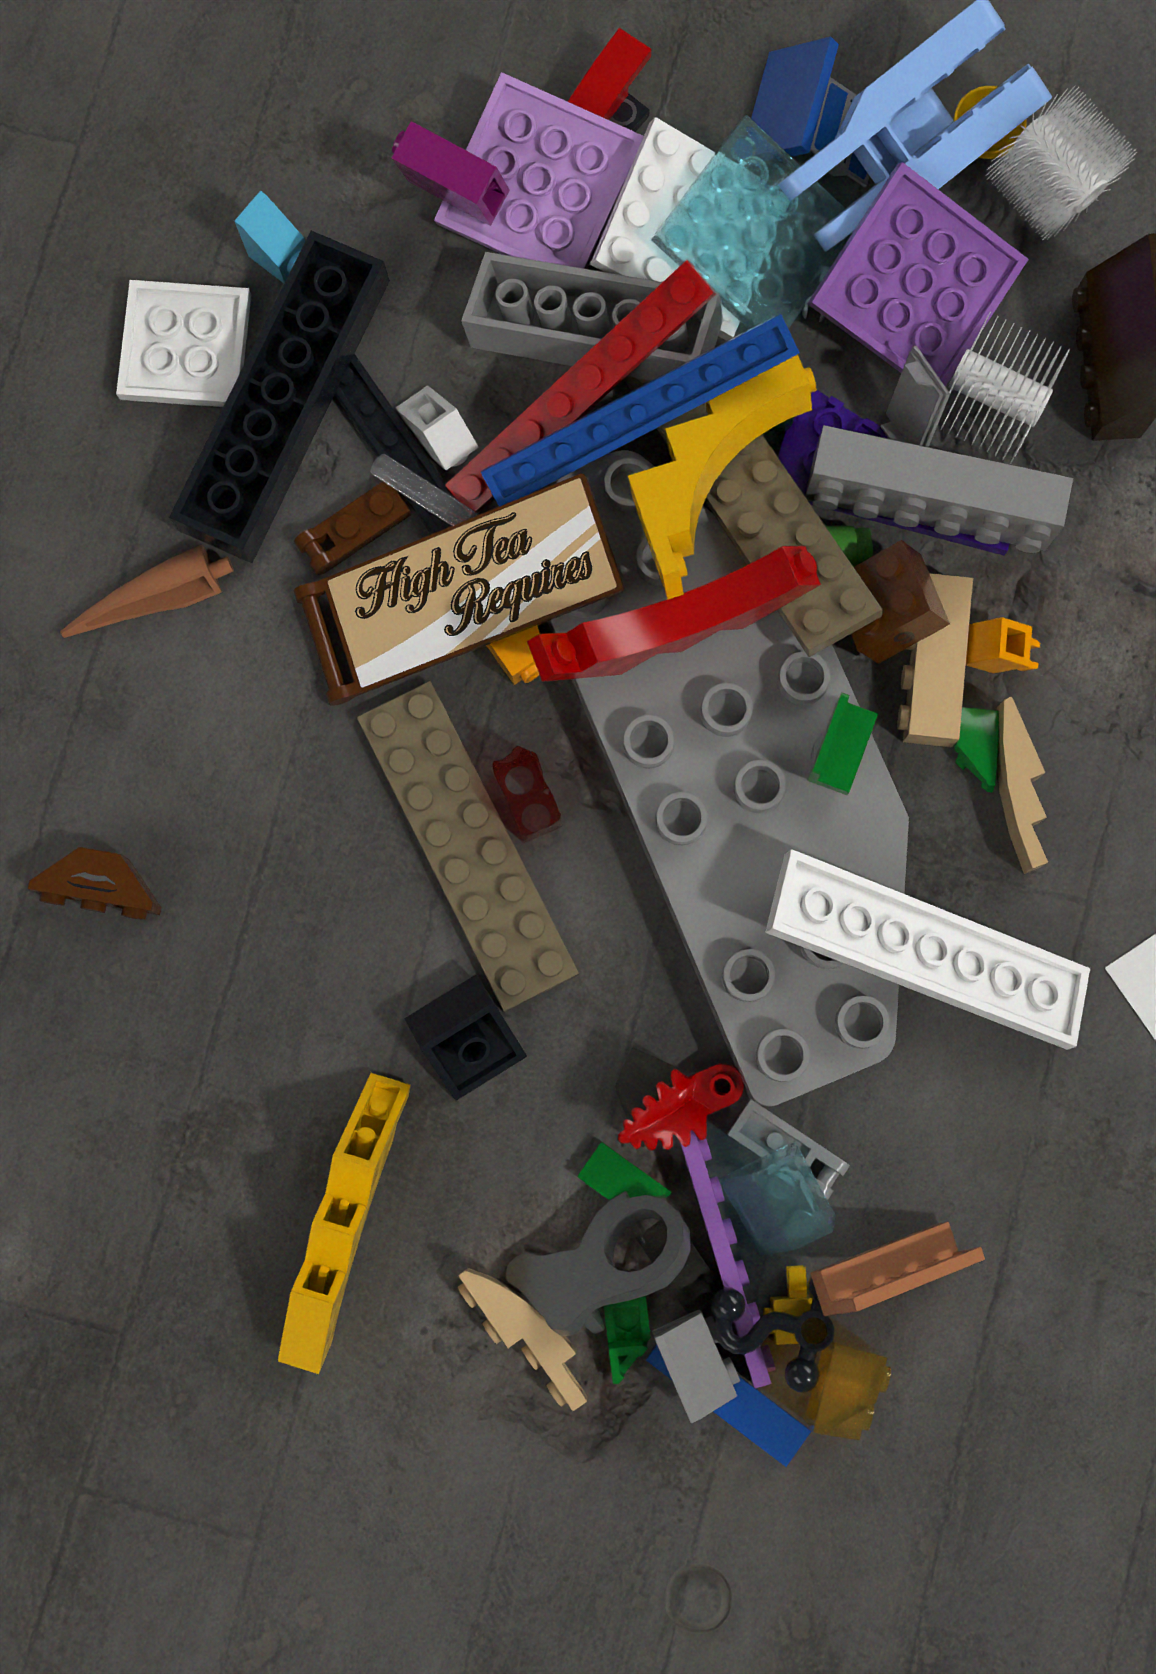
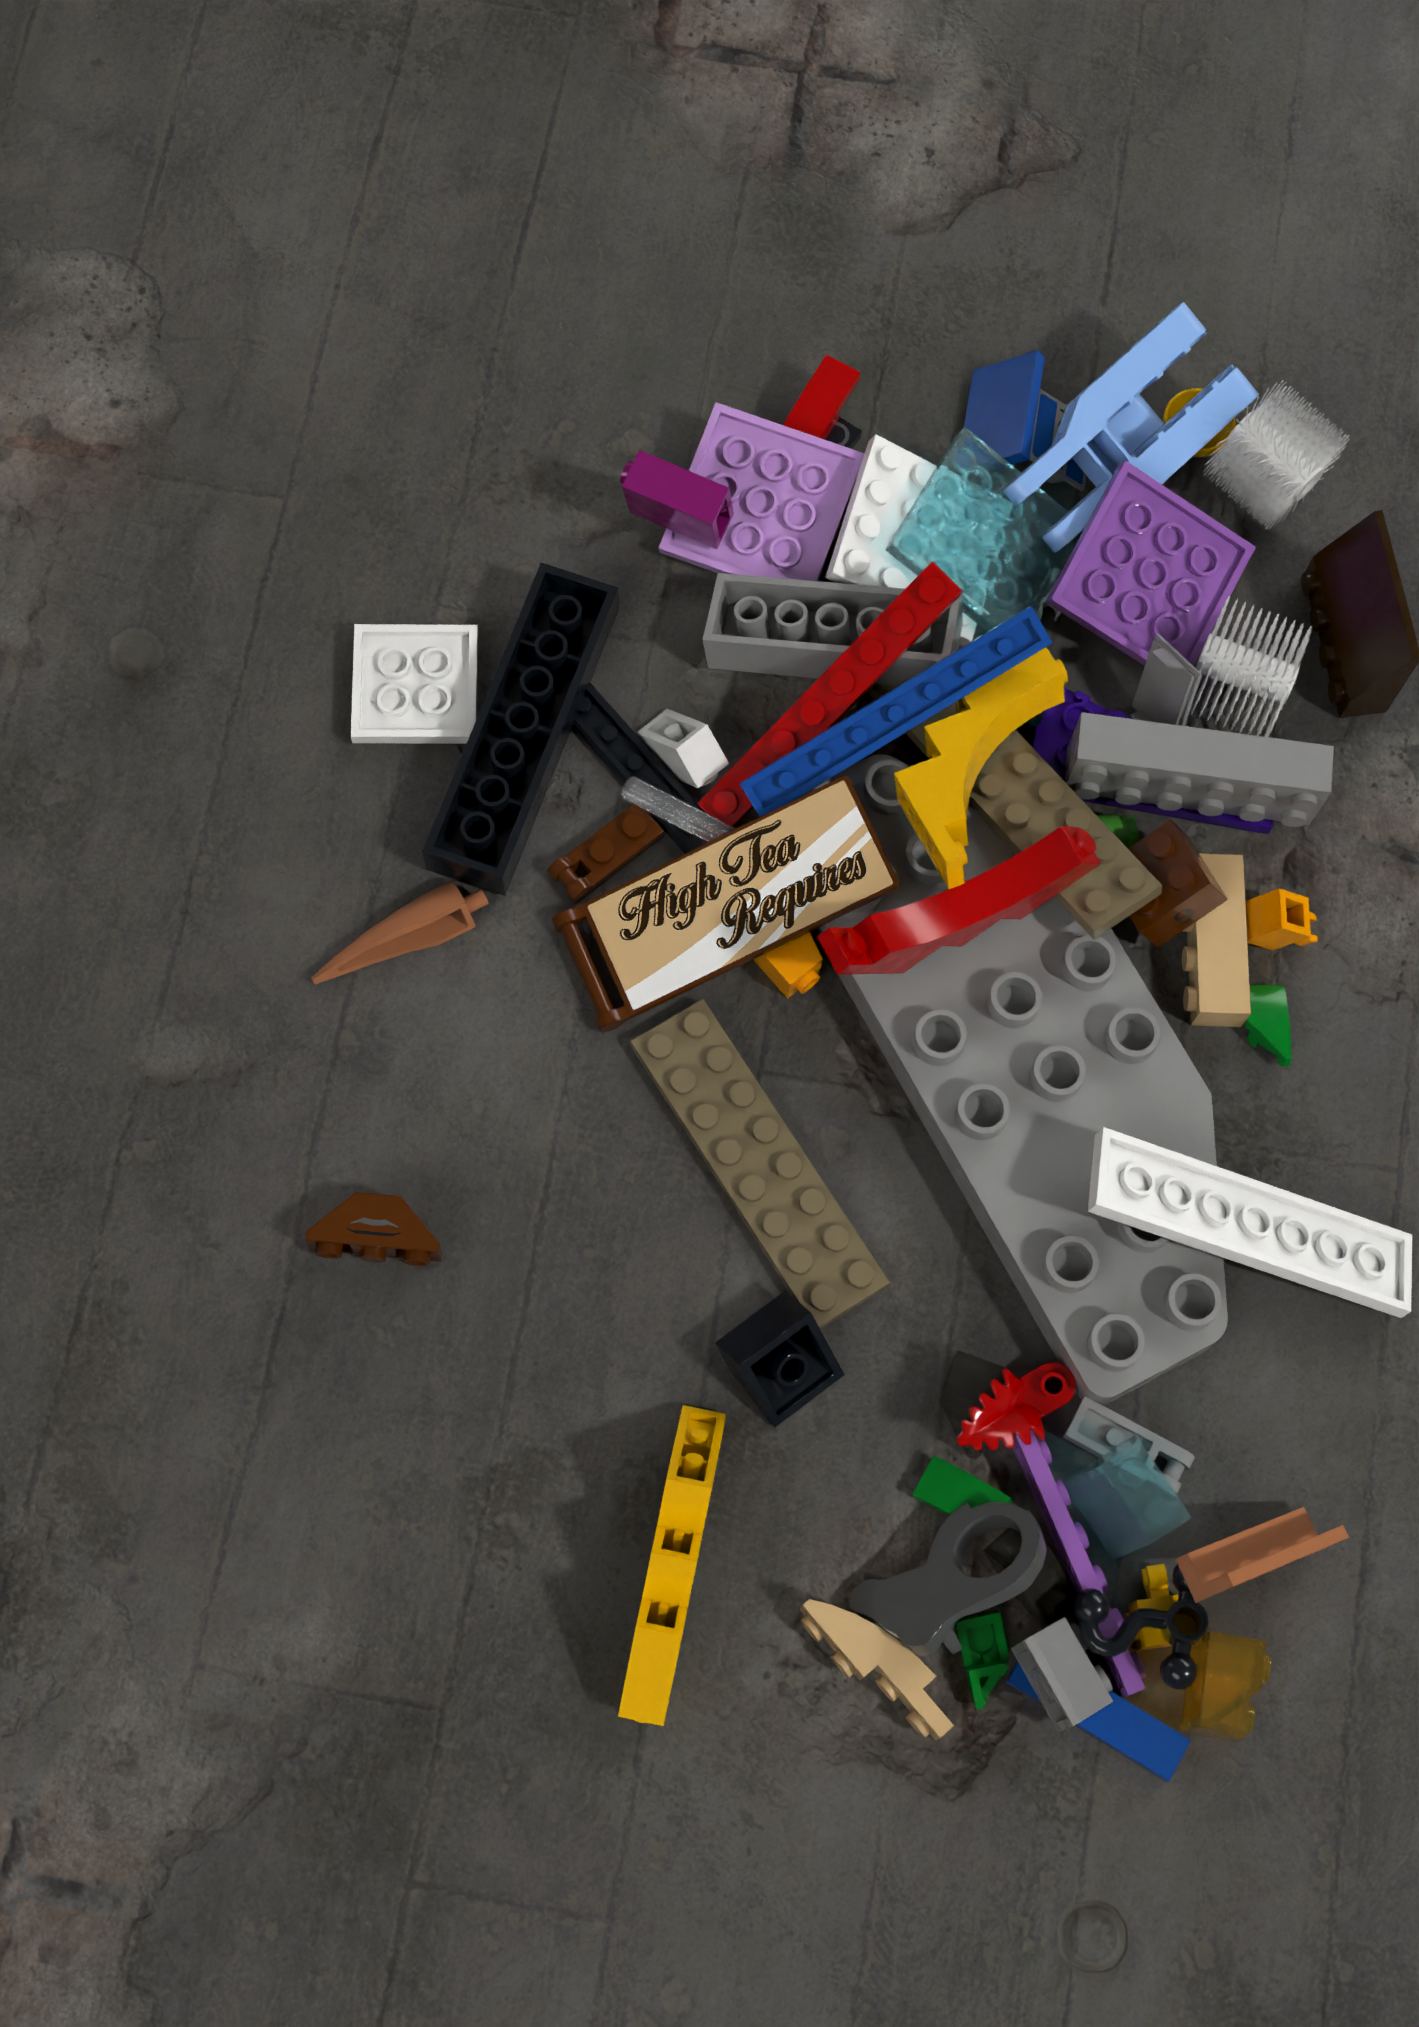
camera: 15 degrees left, 10 degrees down
medium azure slope [235,191,305,283] -> none
clear red piece [492,746,563,843] -> none
green panel [807,692,878,795] -> none
tan slope [996,697,1048,874] -> none

